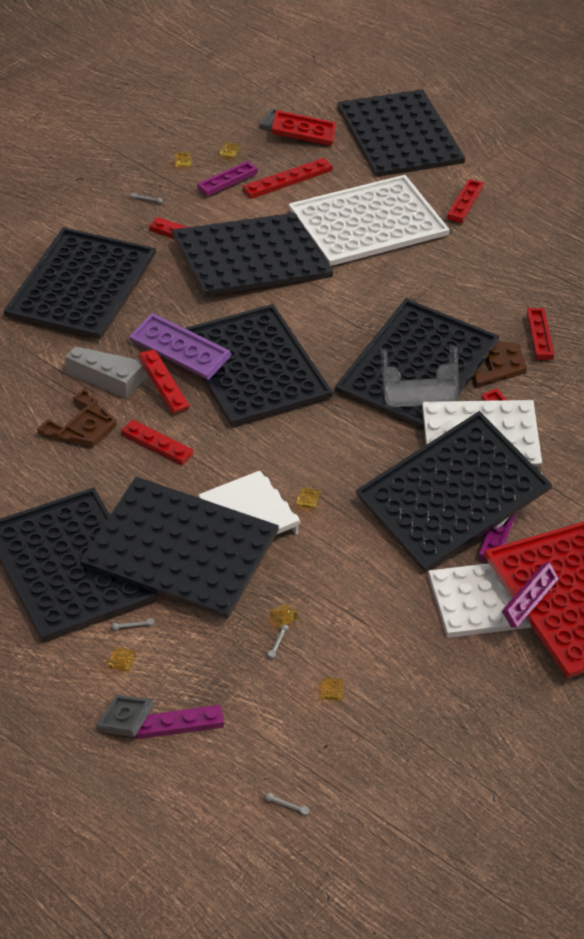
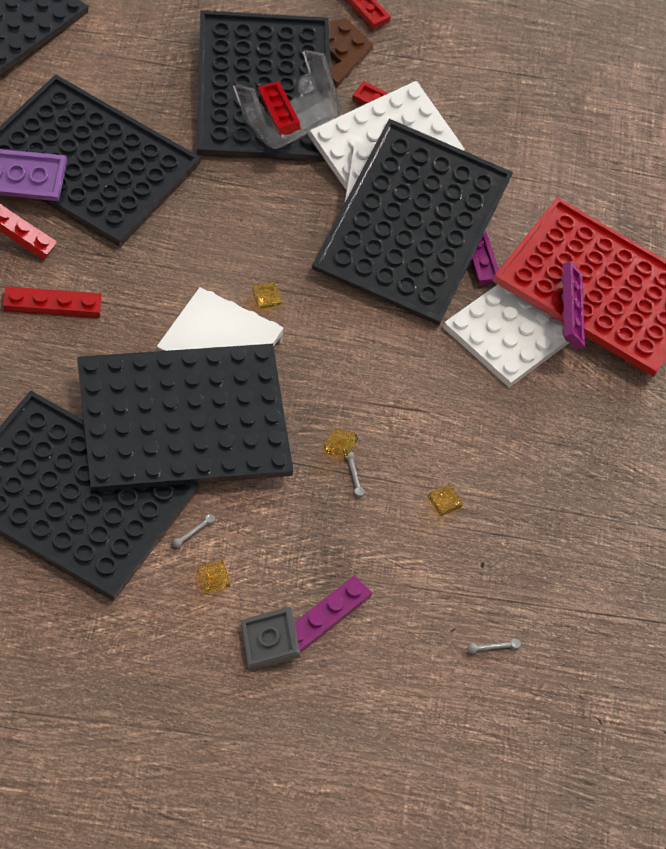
camera: 40 degrees left, 10 degrees up
none -> red plate [258,81,301,135]

